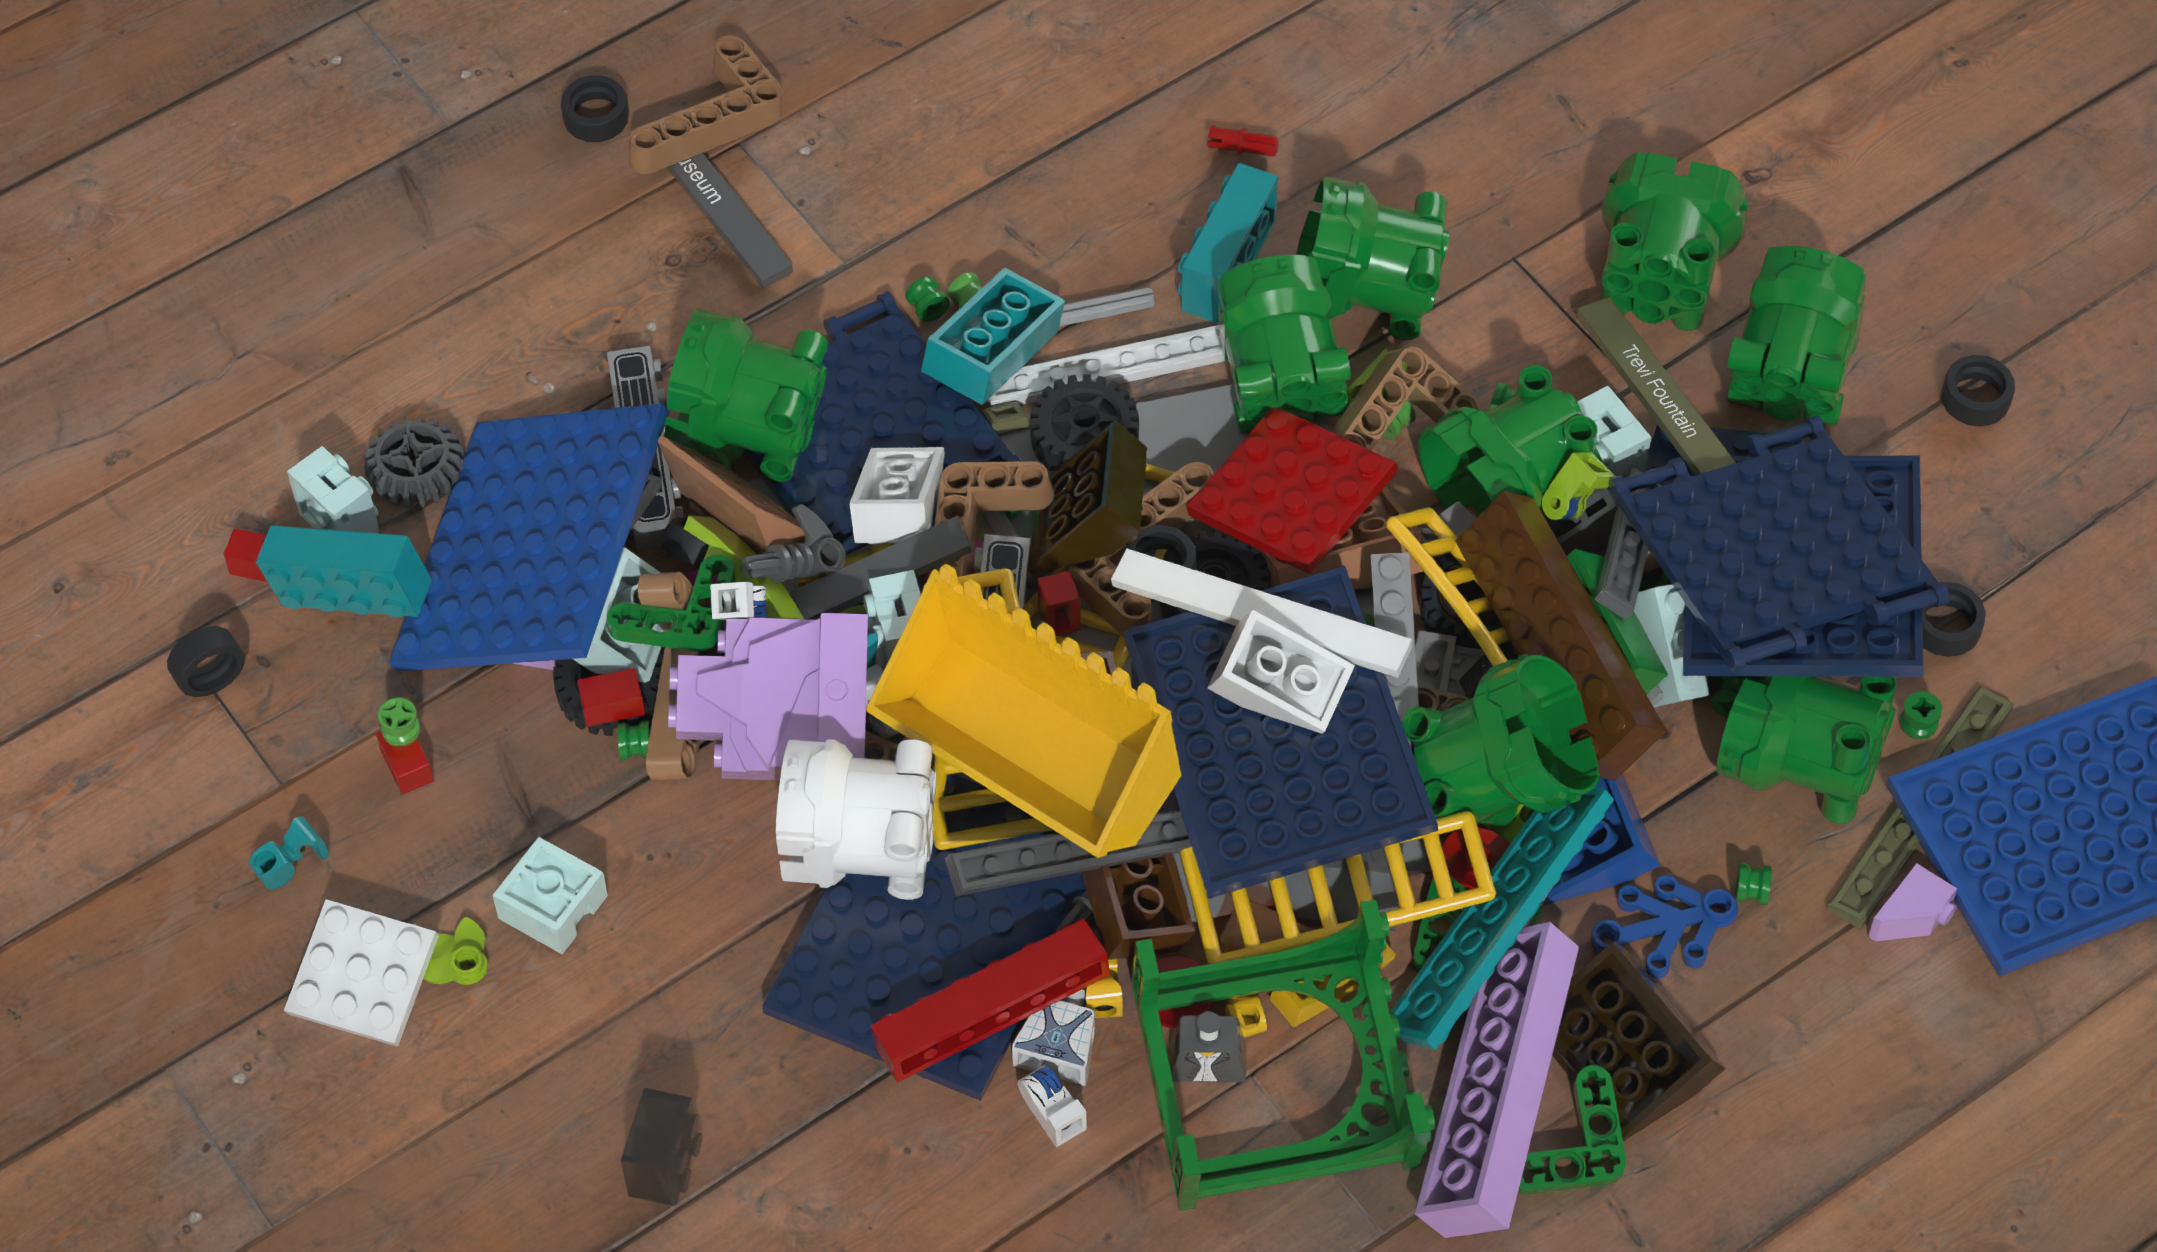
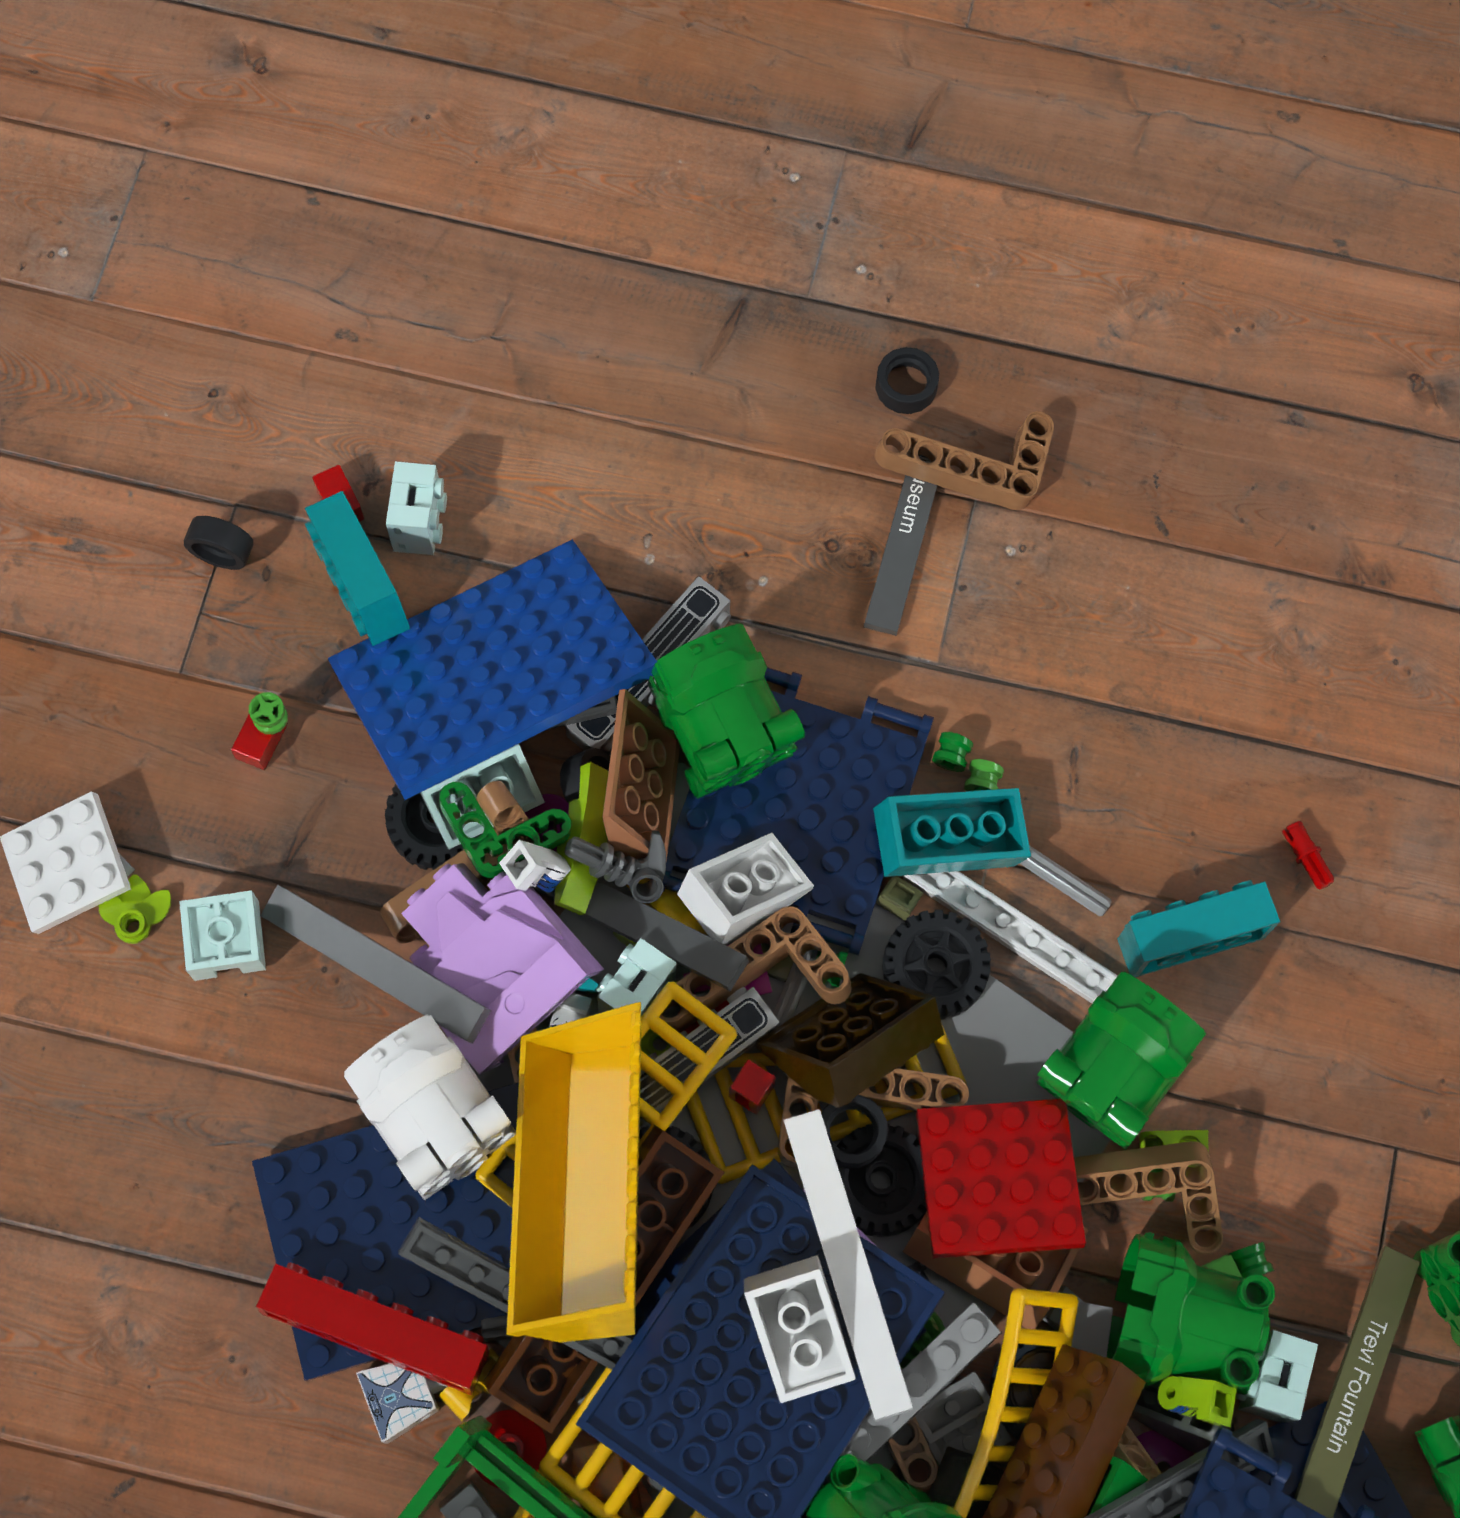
camera: 45 degrees right, 15 degrees up
teal leg [248,816,329,890] -> none
dark grey gear [364,415,464,509] -> none
red piece [577,668,645,726] -> none
green wheel [617,720,651,760] -> none
clear smoke brick [621,1088,702,1206] -> none
white leg [1017,1065,1087,1148] -> none
green piece [1296,176,1449,341] -> none
none -> tile [260,885,491,1044]

